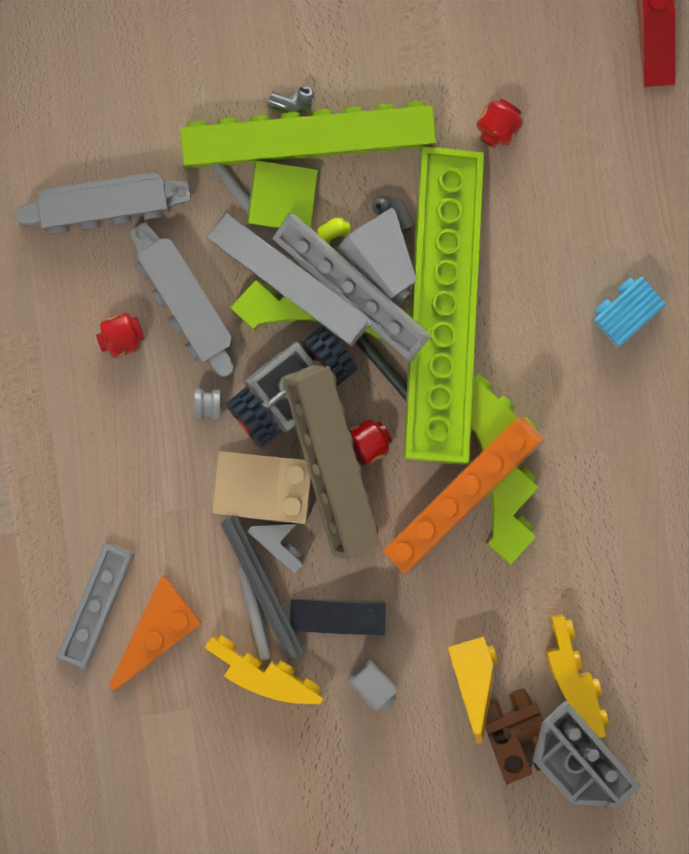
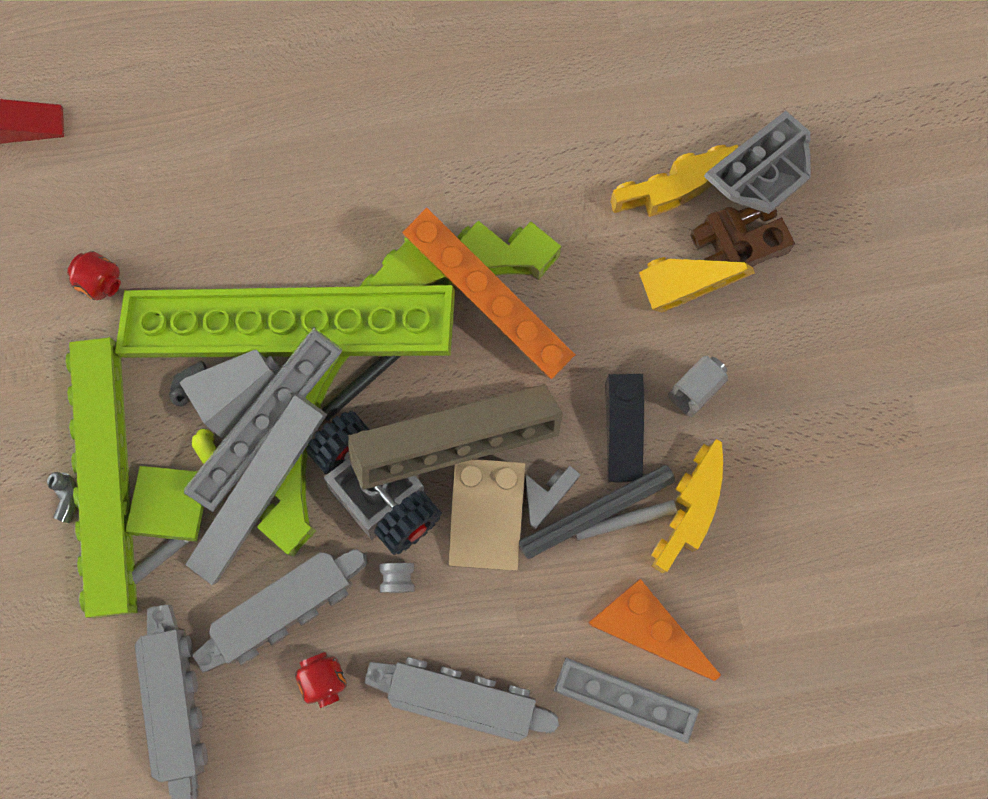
camera: 90 degrees left, 10 degrees down
red head [348,419,392,466] -> none
medium azure brick [592,277,667,348] -> none
none -> light grey hinge [365,657,560,742]

